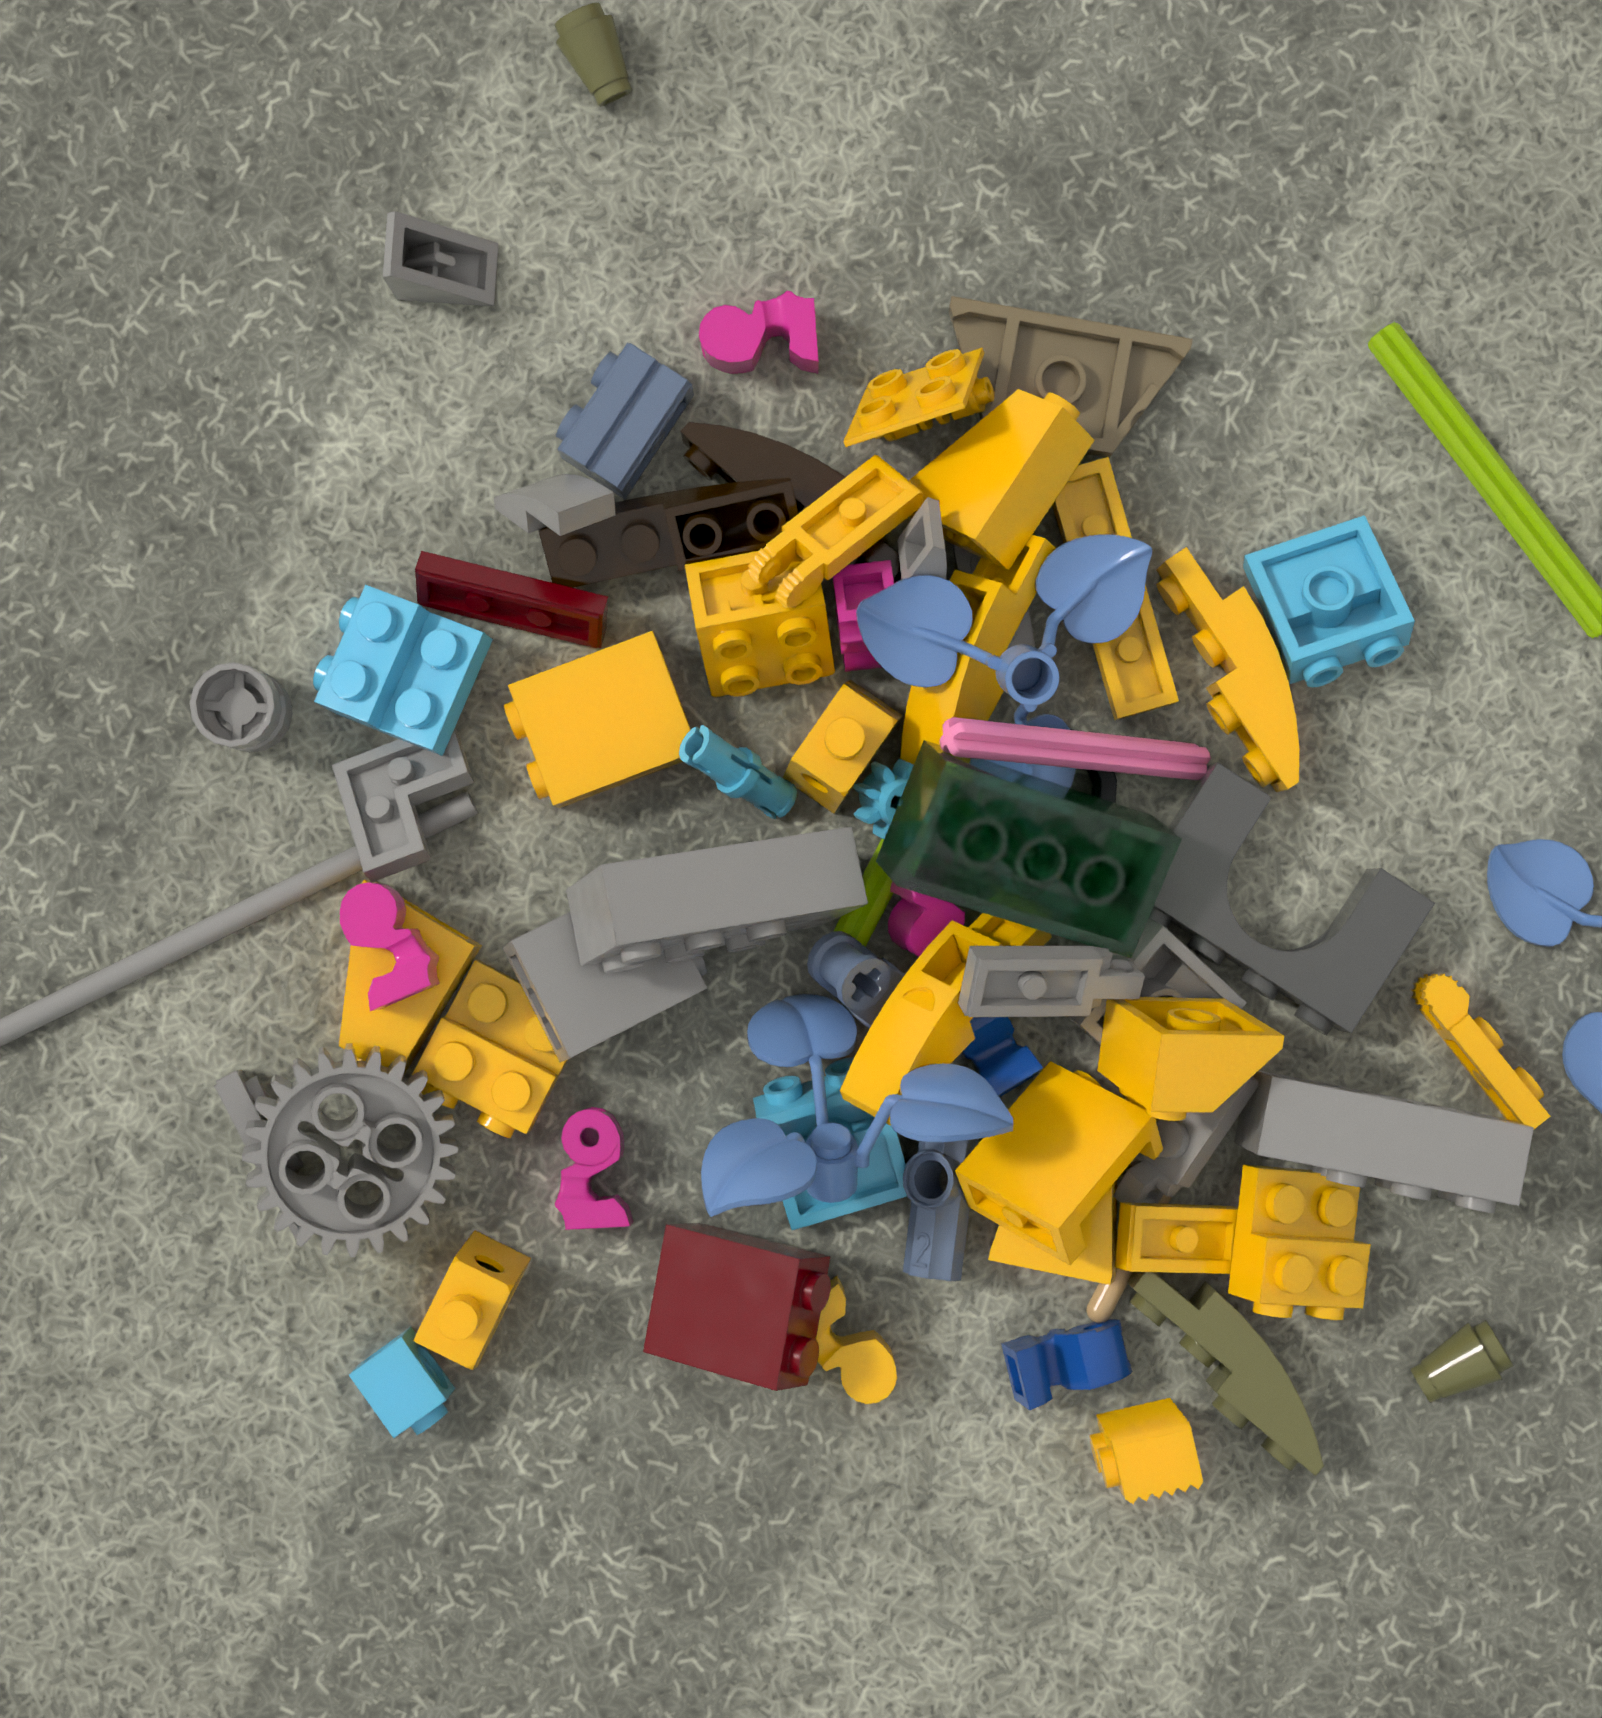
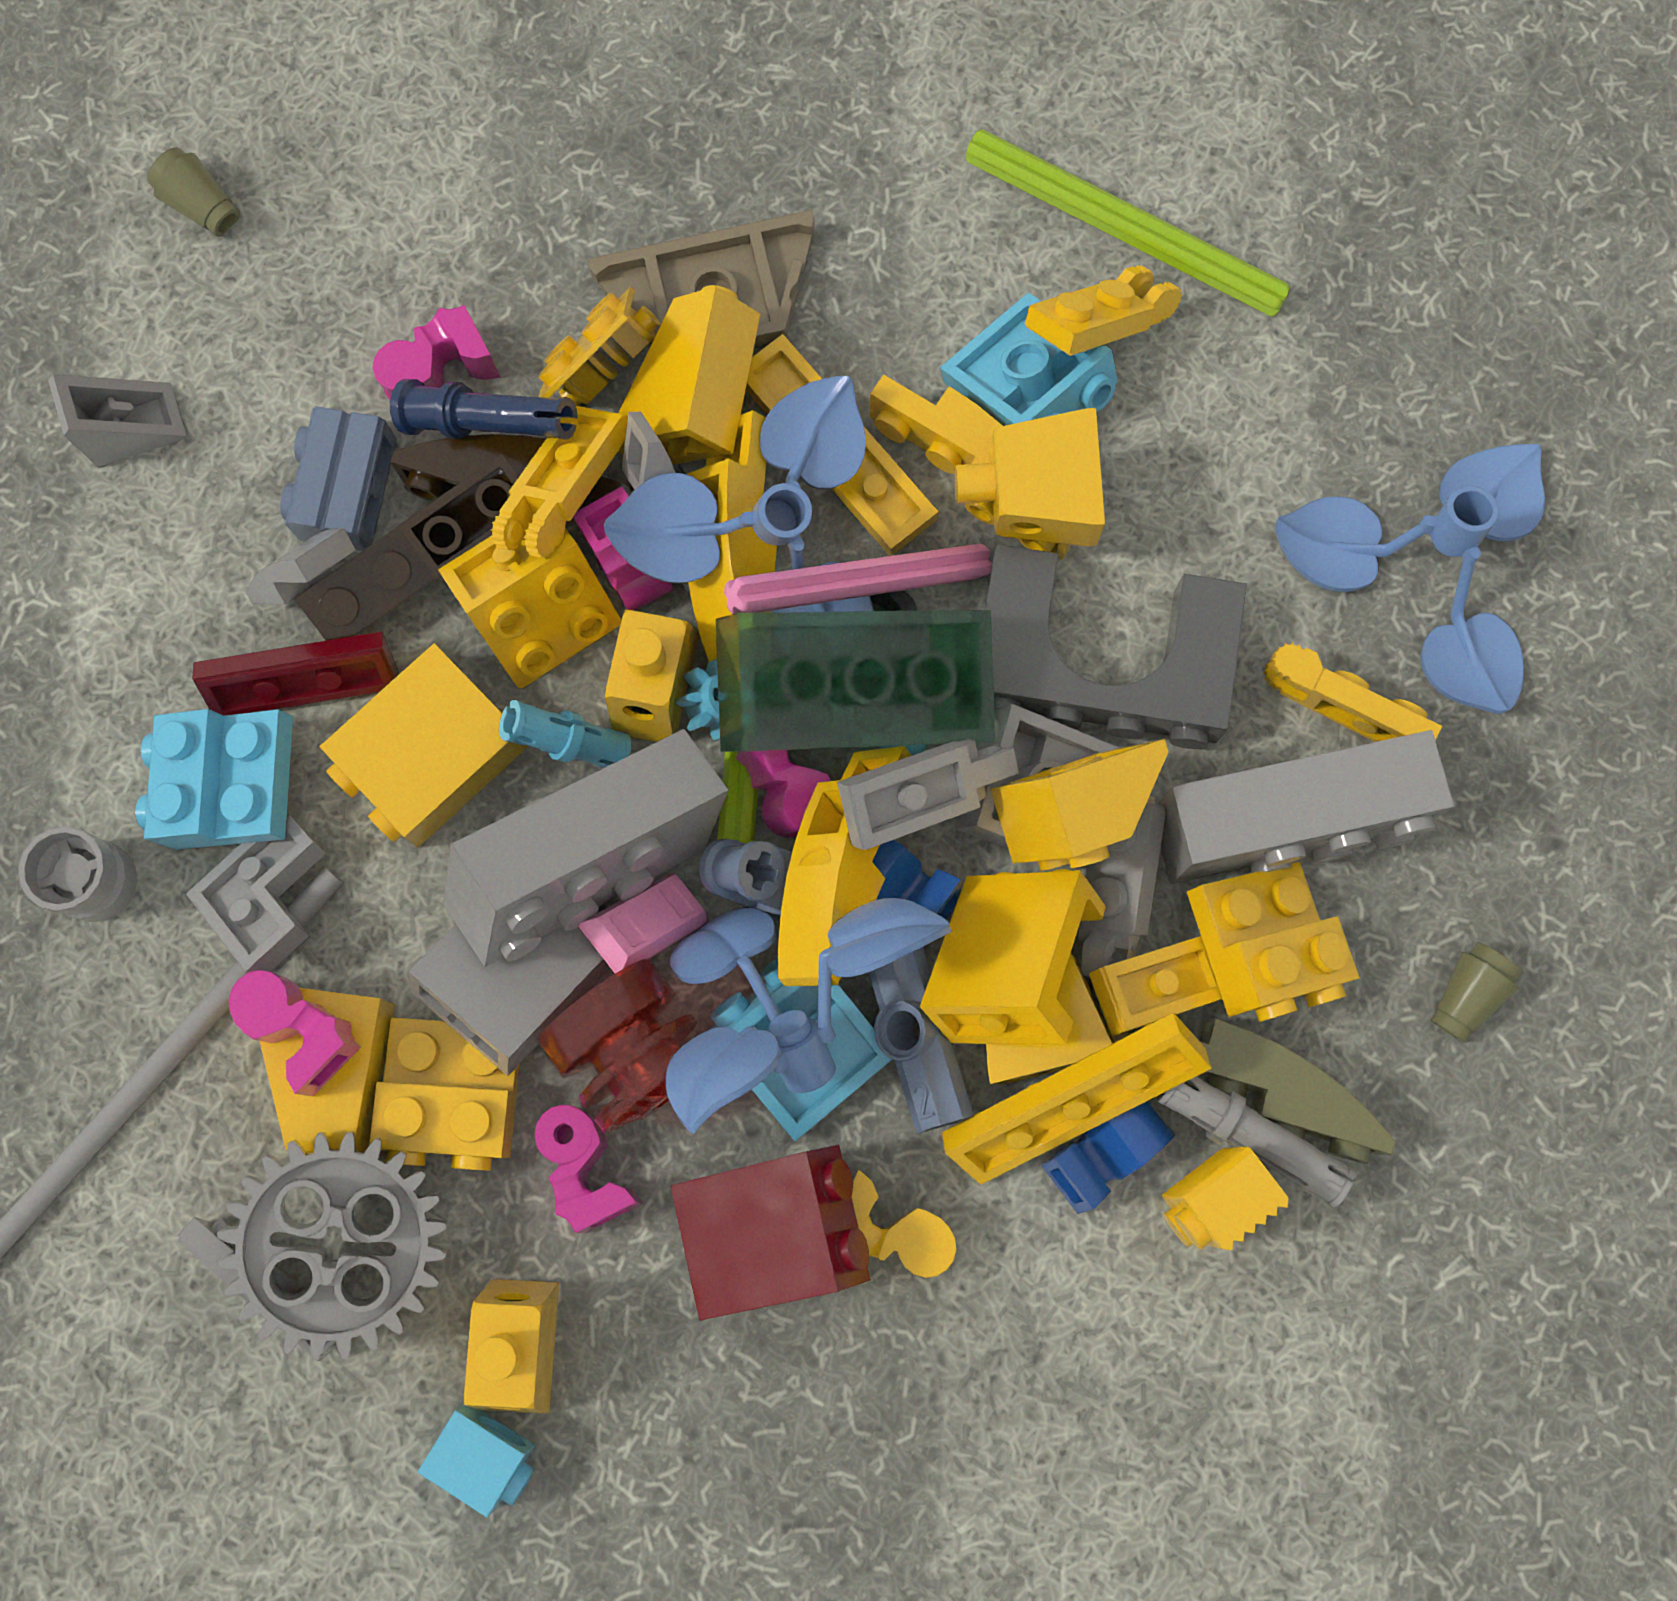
camera: 20 degrees left, 10 degrees down
none -> dark blue pin [390,379,578,440]
none -> clear red wheel [537,959,697,1135]
none -> bright pink tile [578,873,708,977]
none -> yellow plate [942,1012,1212,1185]
none -> yellow torso [955,408,1105,546]
none -> yellow hinge [1025,265,1183,356]
none -> light grey pin [1156,1076,1356,1207]

